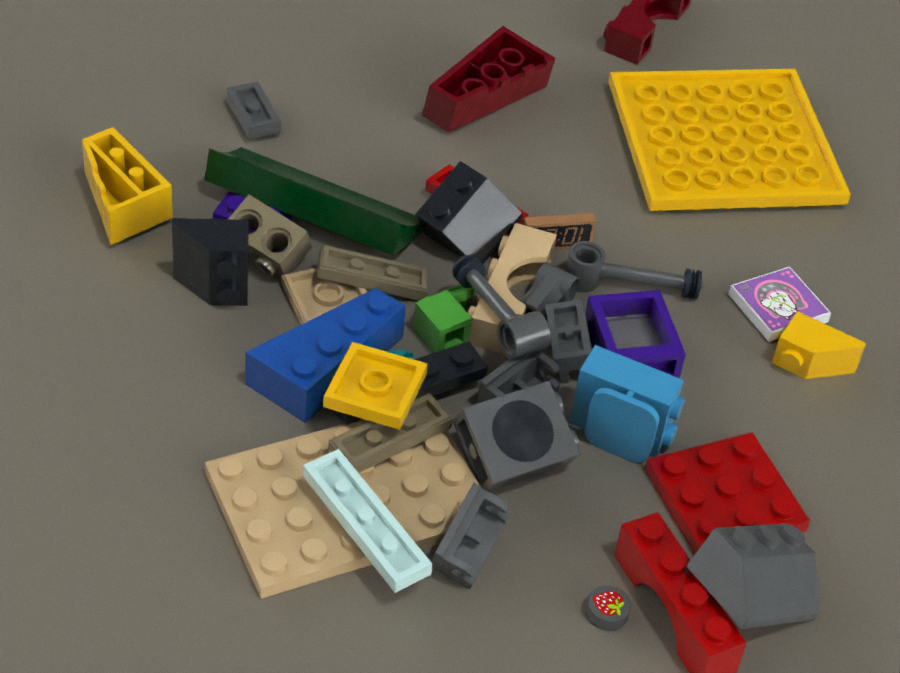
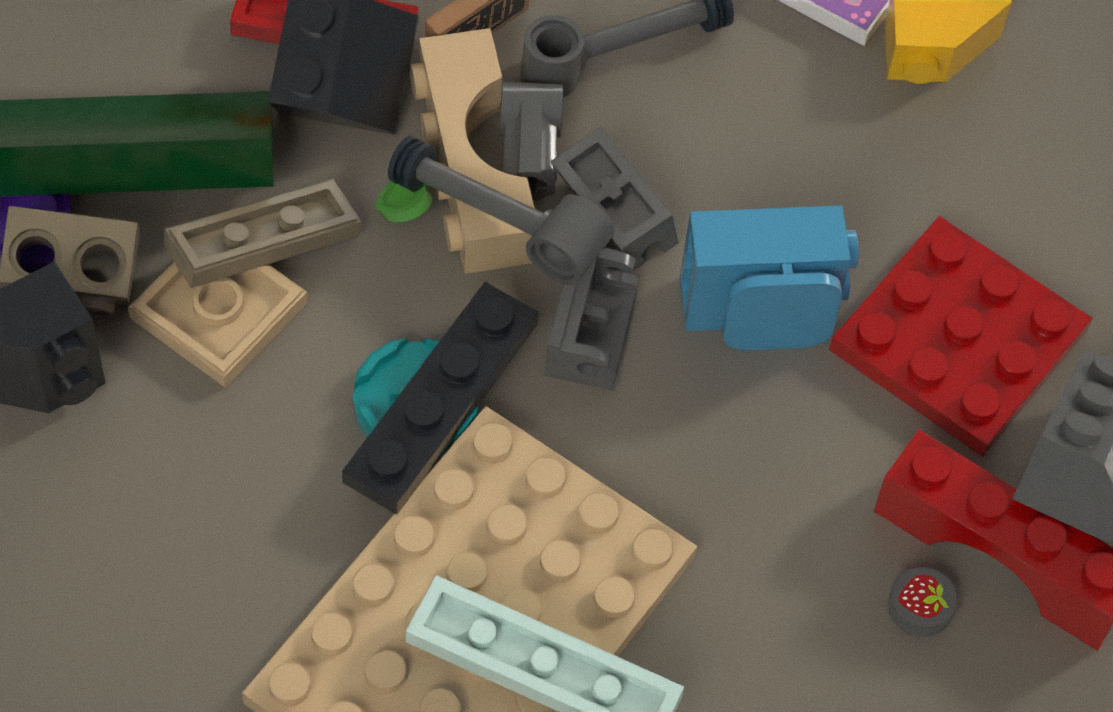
camera: 30 degrees left, 15 degrees up
blue wedge [245,288,406,423] -> none
yellow plate [323,342,428,430] -> none
dark tan tile [328,393,453,473] -> none
bright green brick [413,290,472,353] -> none
dark grey hinge [431,482,510,589] -> none
dark grey brick [452,381,580,492] -> none
dark purple window [585,290,686,378] -> none

